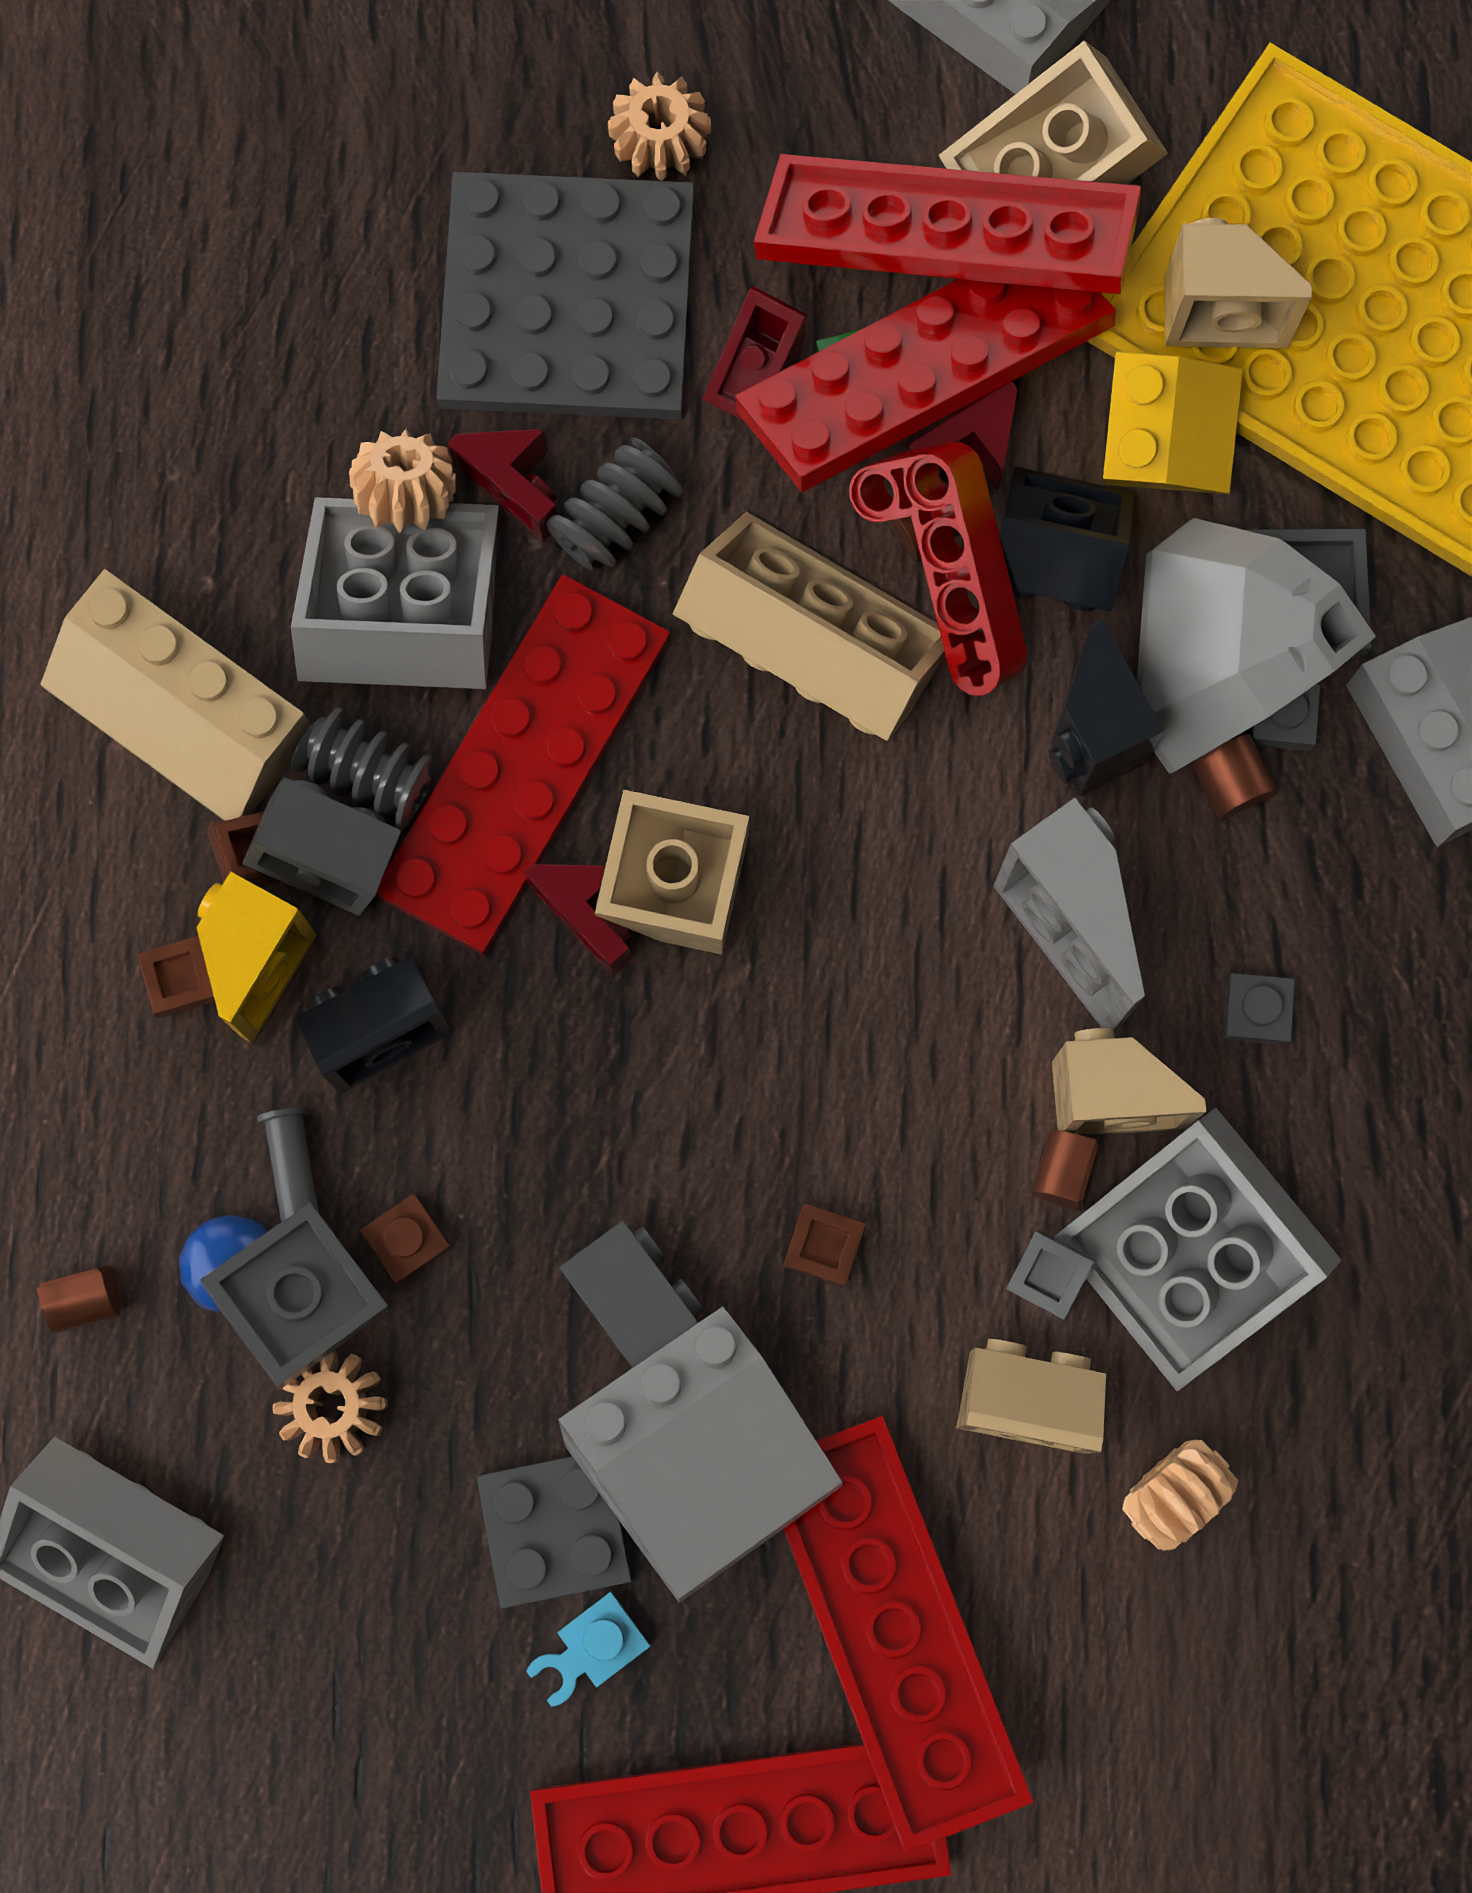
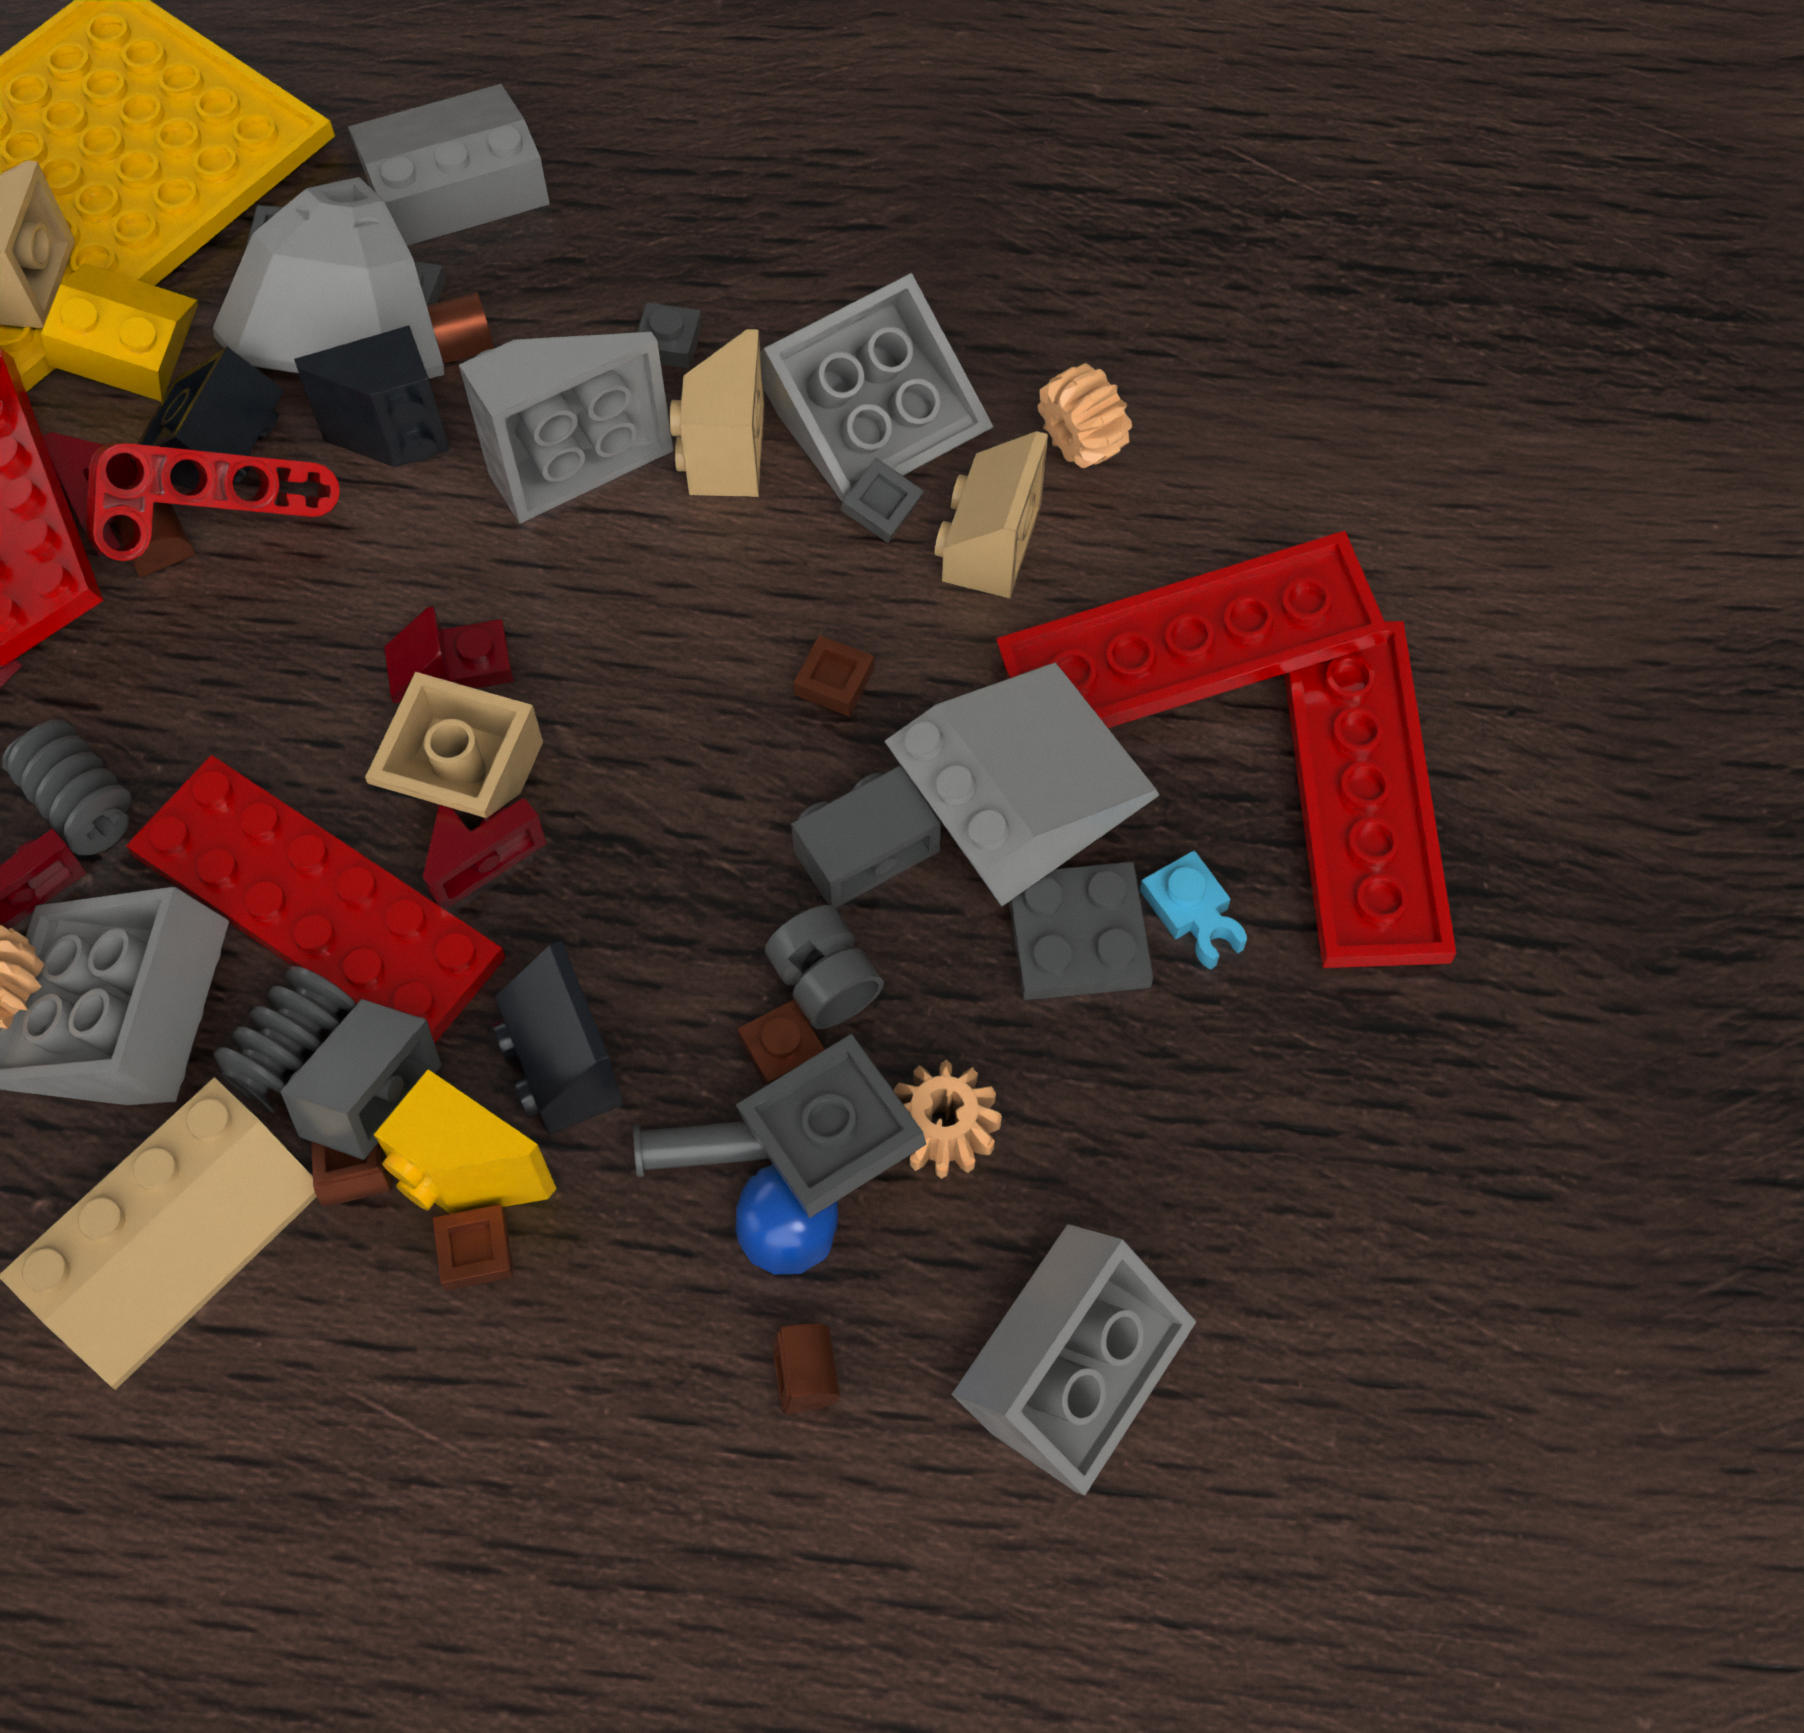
camera: 85 degrees left, 15 degrees down
tan slope [673,511,946,741] -> none
copper brick [1032,1130,1099,1211] -> none
none -> dark red slope [384,606,514,704]
none -> dark grey wheel [765,905,884,1029]

